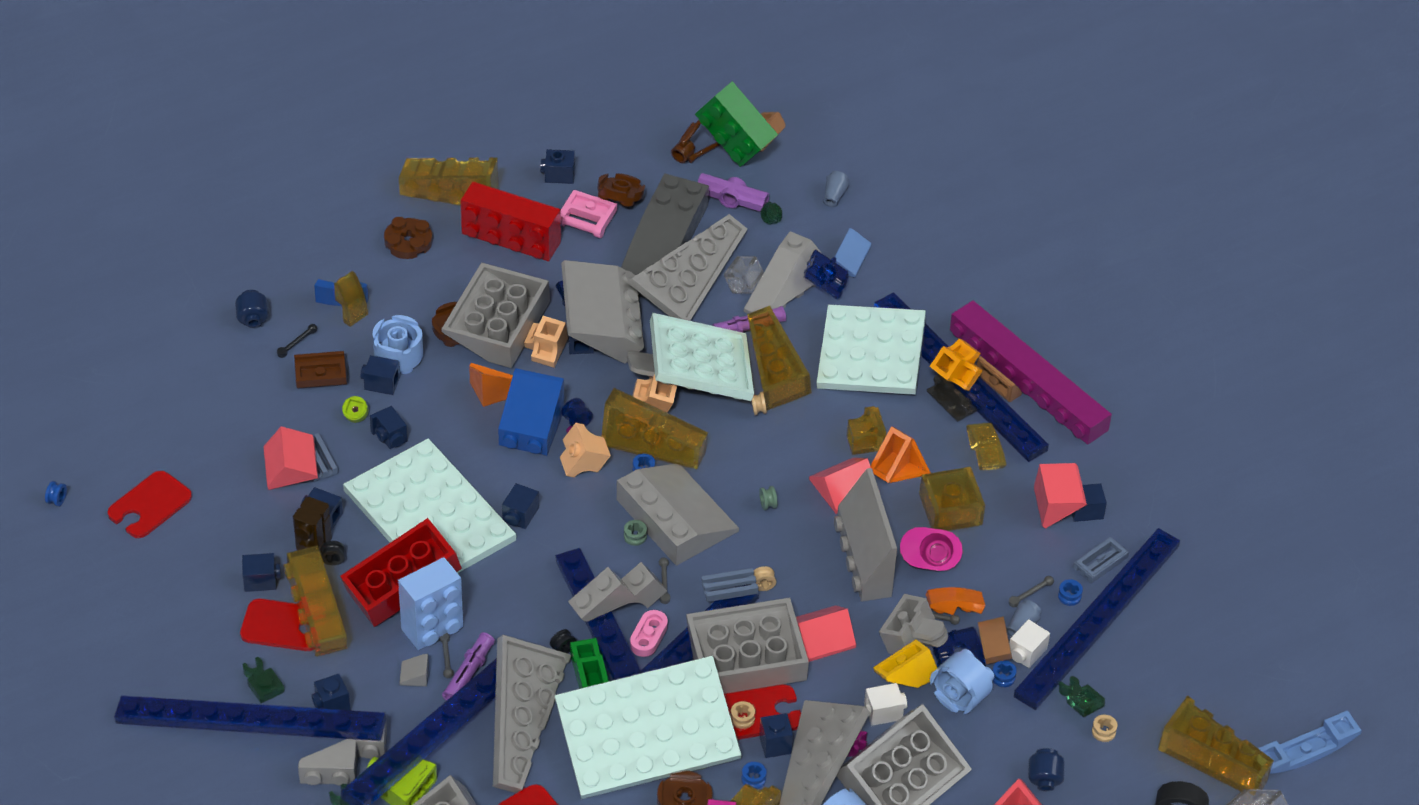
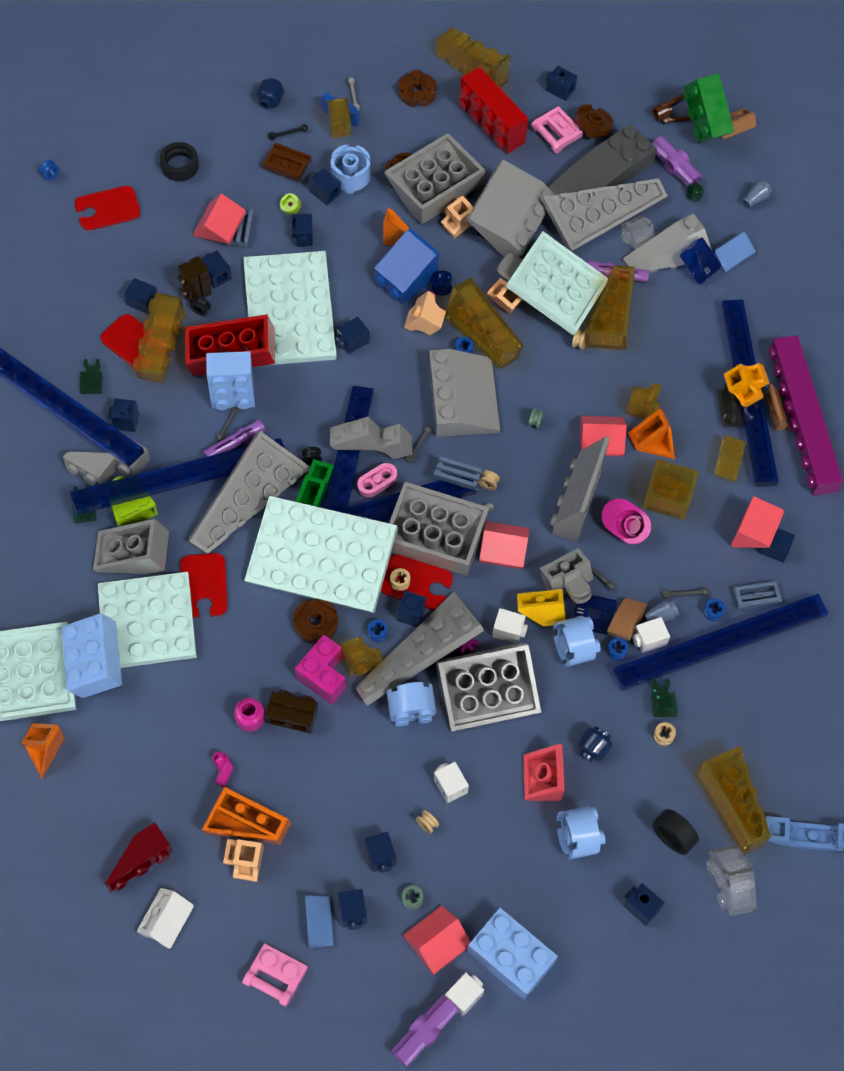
camera: 30 degrees right, 15 degrees up
light grey slope [400,654,429,686] -> none
sand green bush [624,520,647,546] -> none
light aqua plate [817,305,926,395] -> none
orange slope [926,587,986,615] -> none
none -> black tyre [160,142,199,181]
none -> light grey hinge [347,77,360,111]

